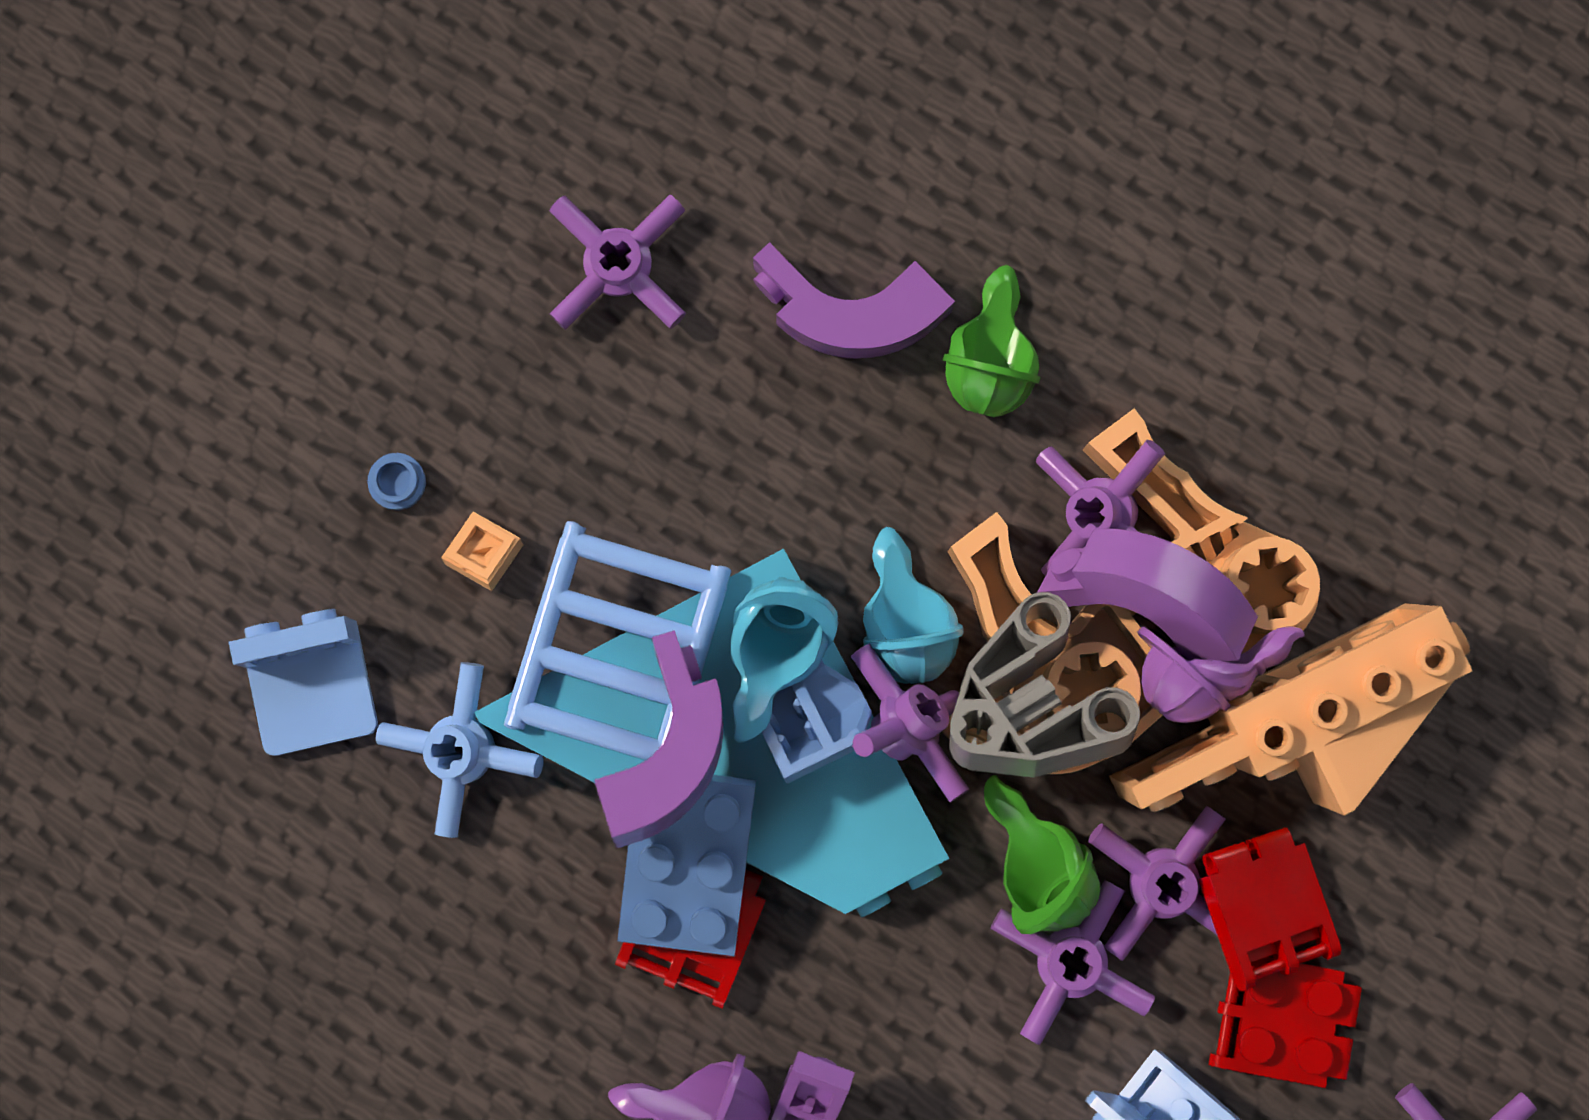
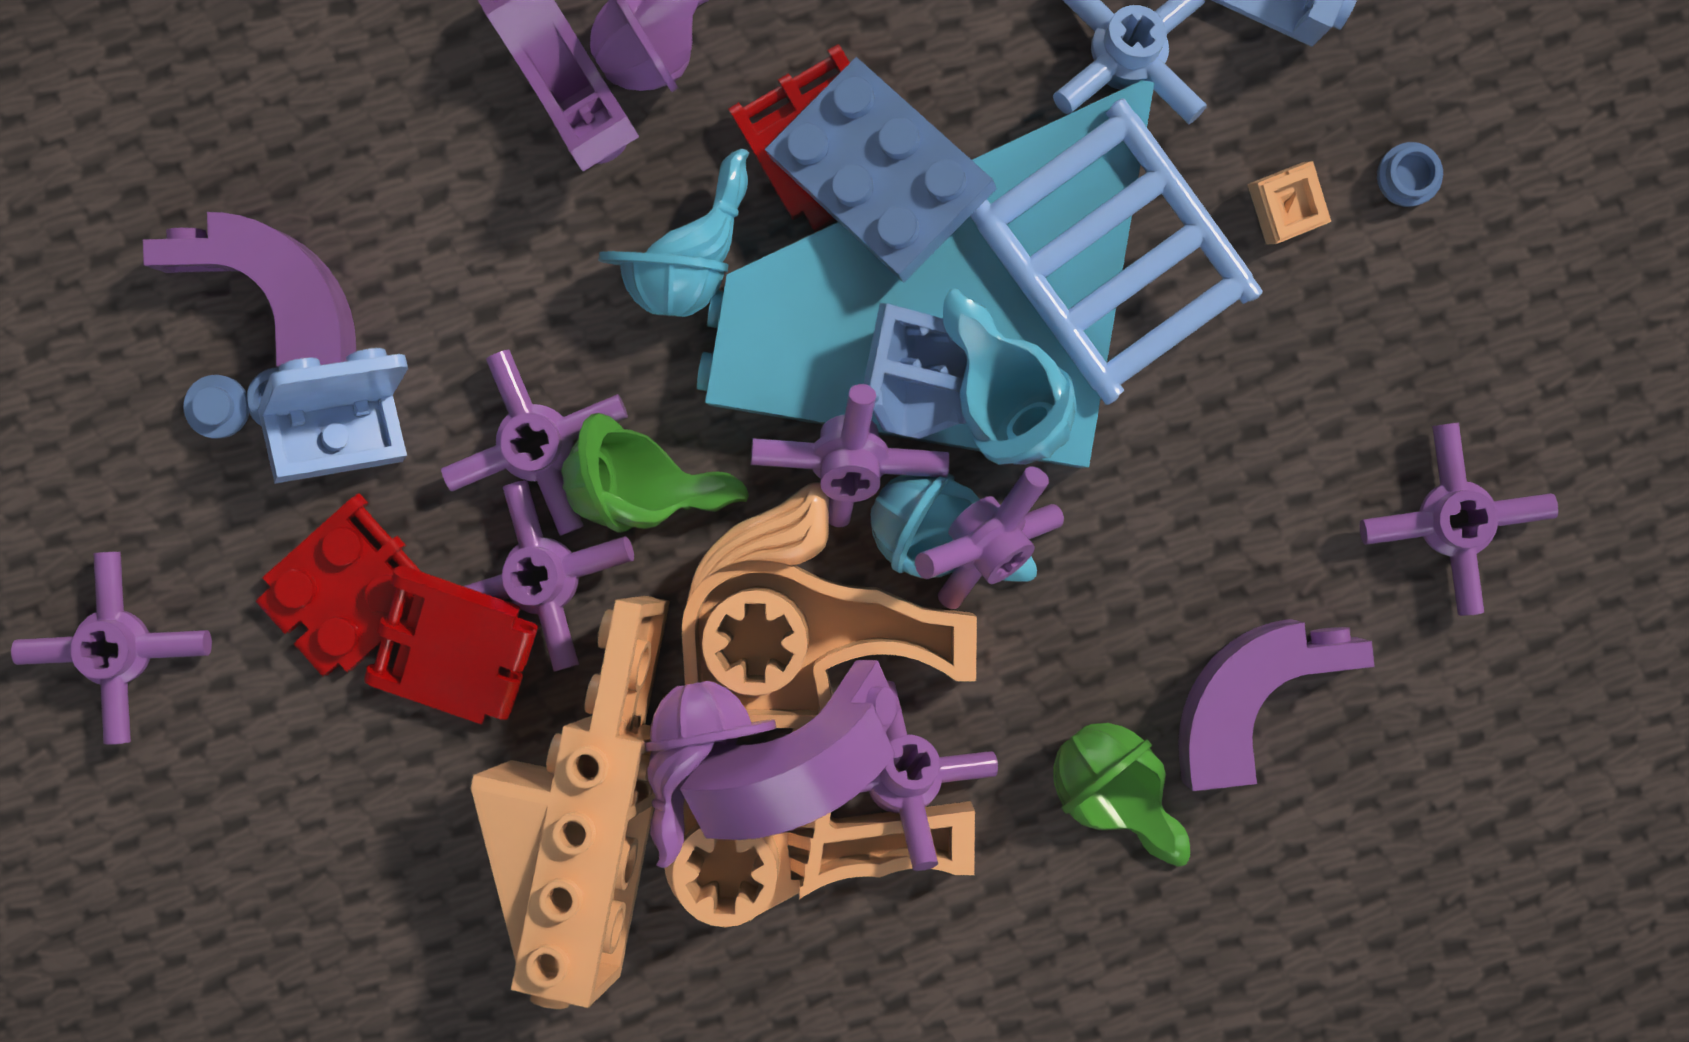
camera: 125 degrees right, 5 degrees up
medium lavender arch [594,630,723,849] -> none
light grey connector [950,592,1140,777] -> none
none -> medium azure piece [598,149,749,317]
none -> medium lavender bar [915,467,1064,609]

